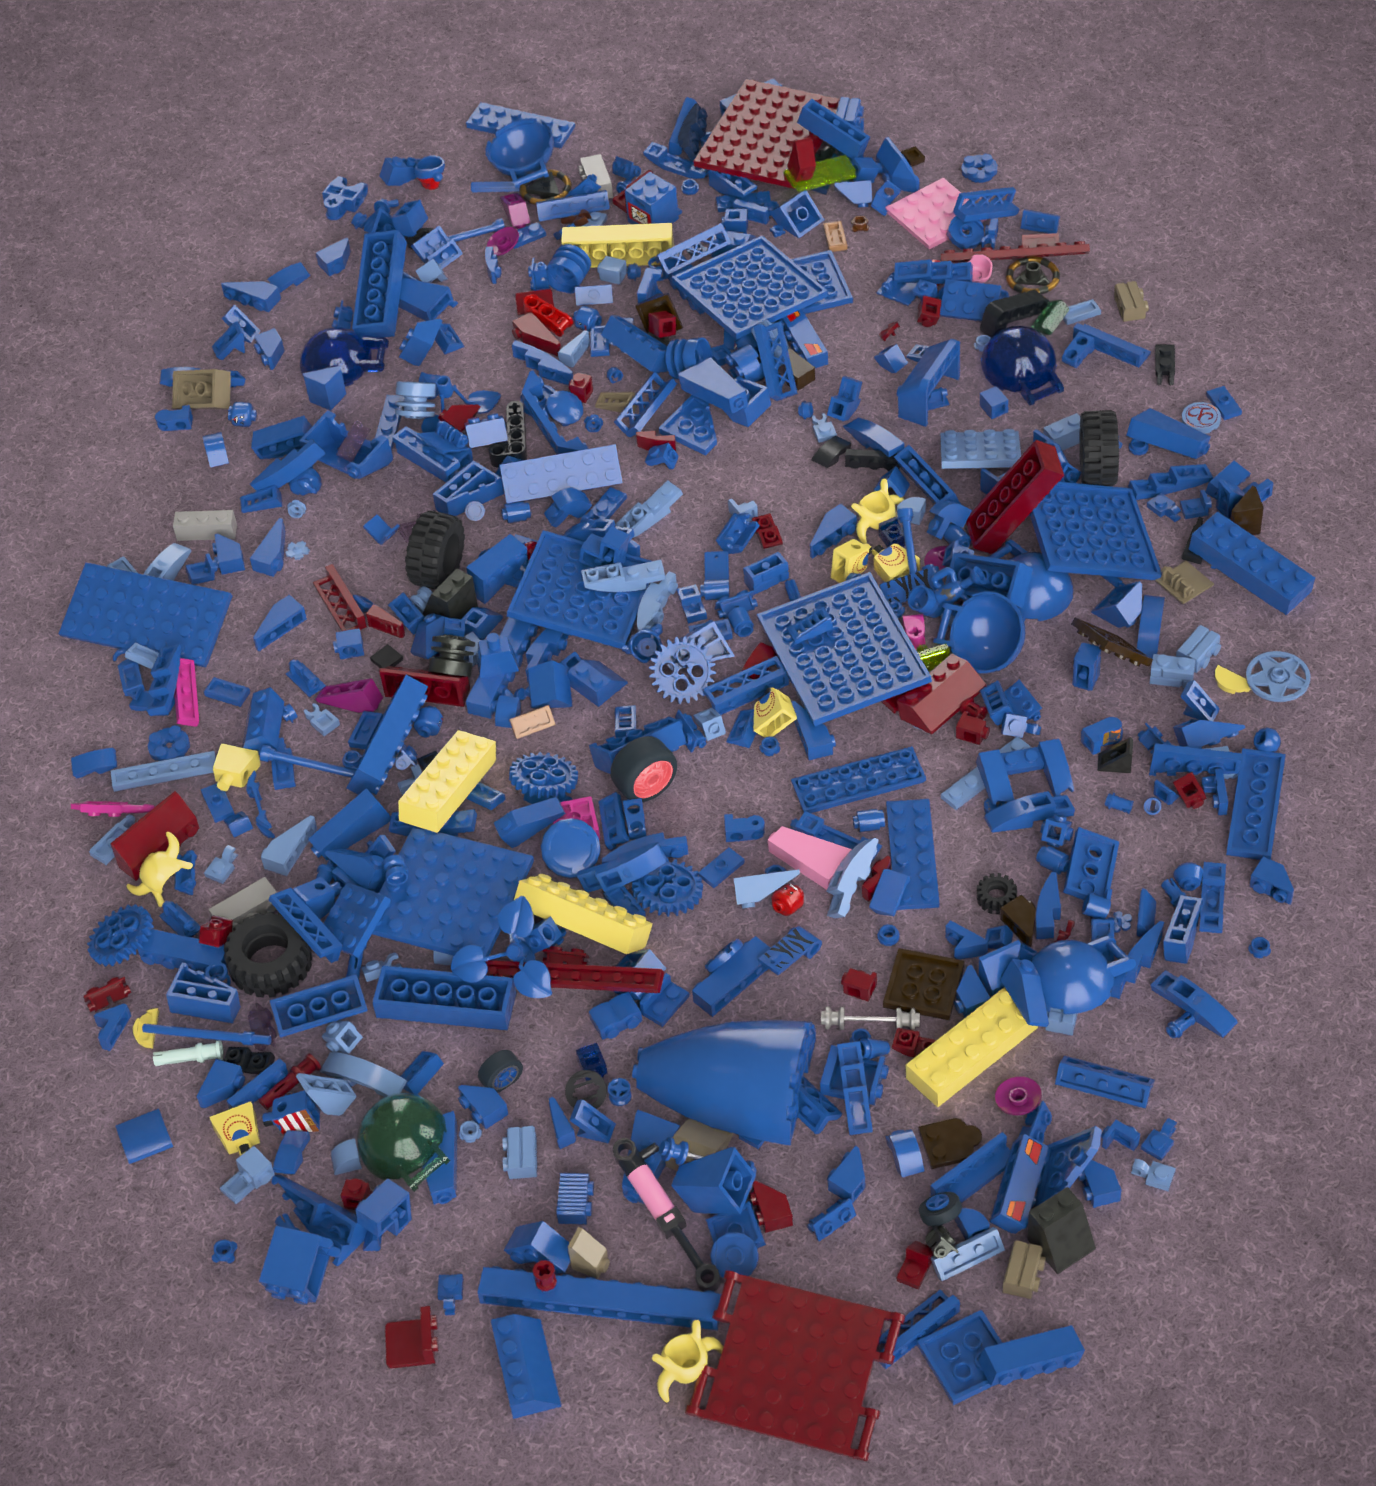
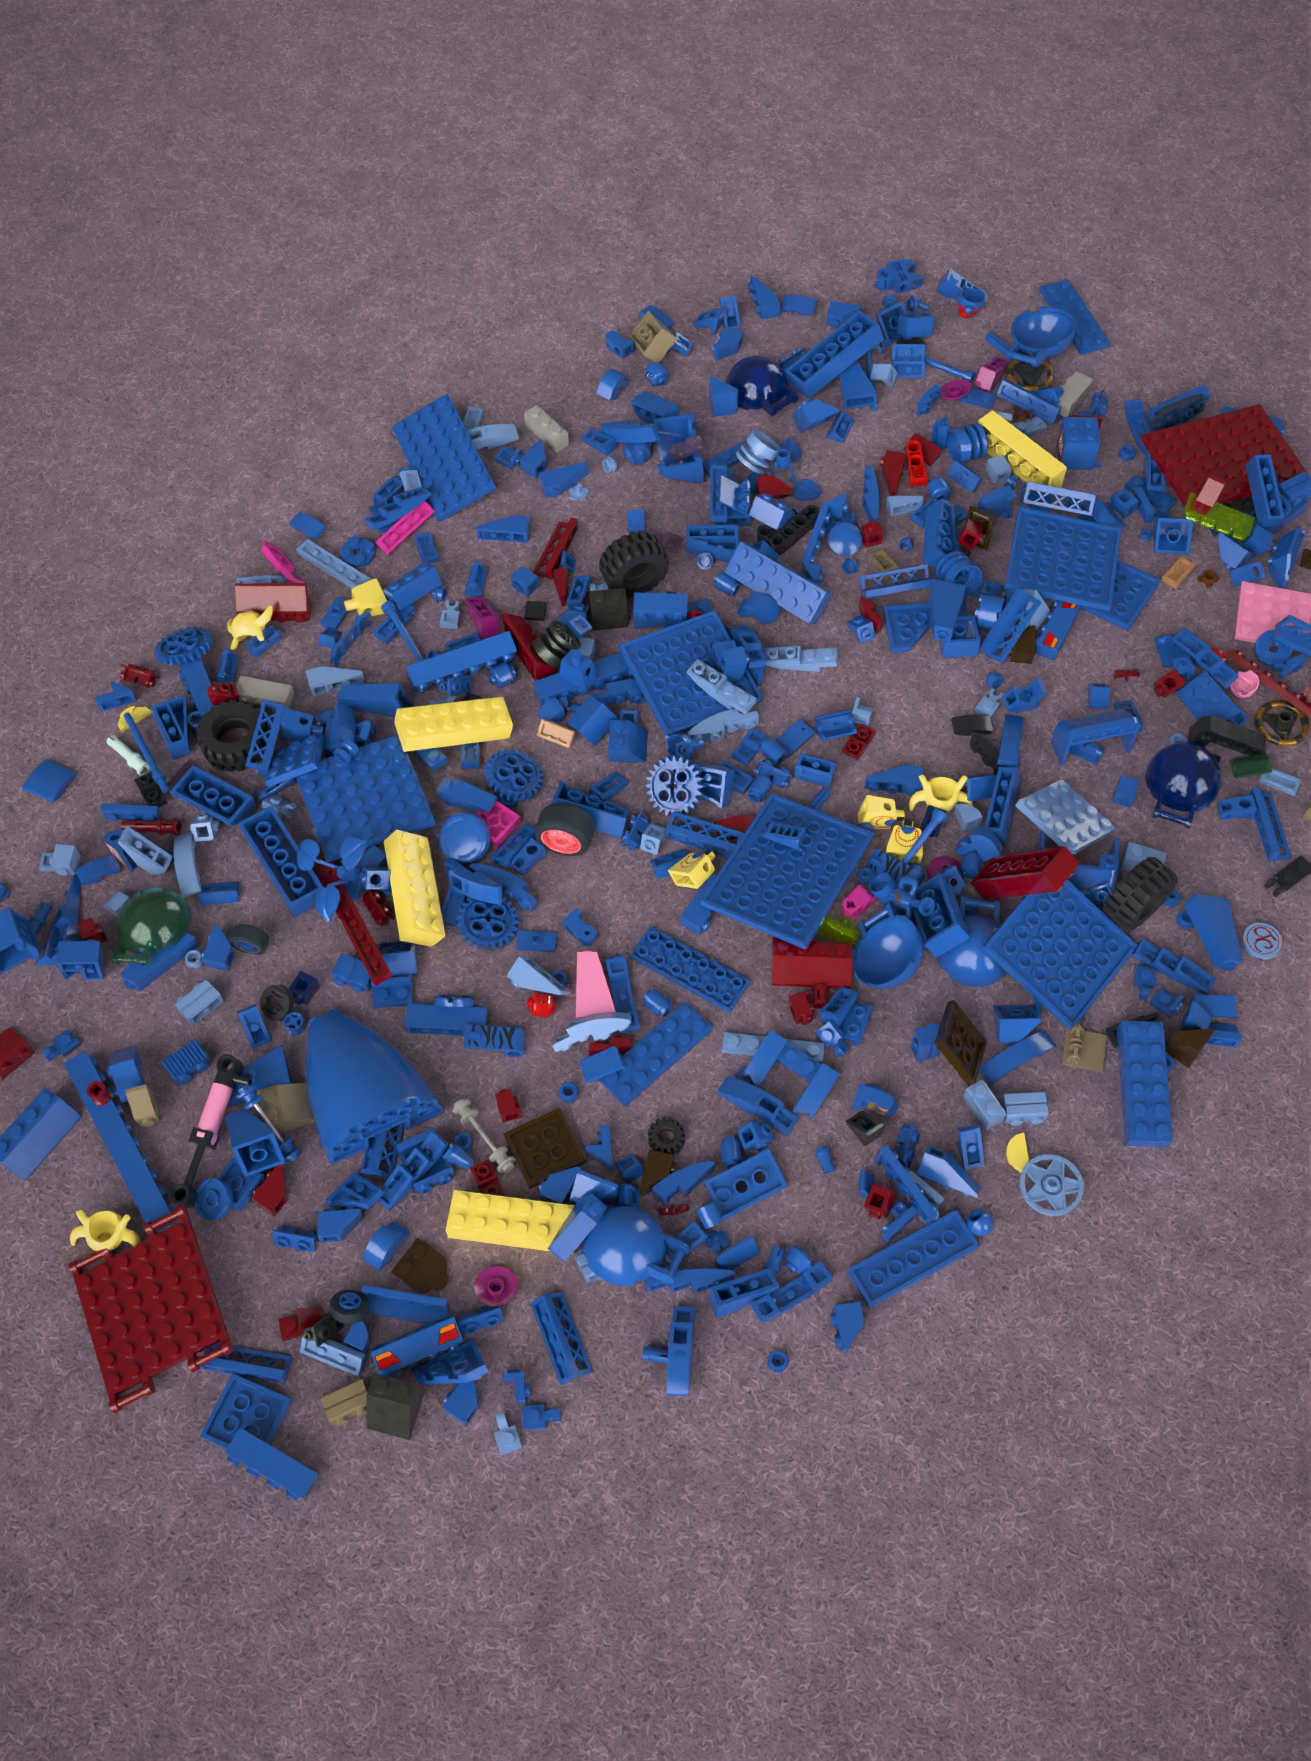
camera: 45 degrees right, 10 degrees up
blue slope [197,1059,245,1108] -> none
medium blue plate [204,845,238,884] -> none
light yellow torso [210,1102,260,1156] -> none
blue slope [461,607,503,640] -> none
blue slope [549,1097,576,1149] -> none
blue plate [580,487,627,523] -> none
blue plate [760,737,780,756] -> none
blue hinge [1144,797,1162,815] -> none
blue plate [1206,386,1242,420] -> none
none -> blue wing [325,1172,384,1209]

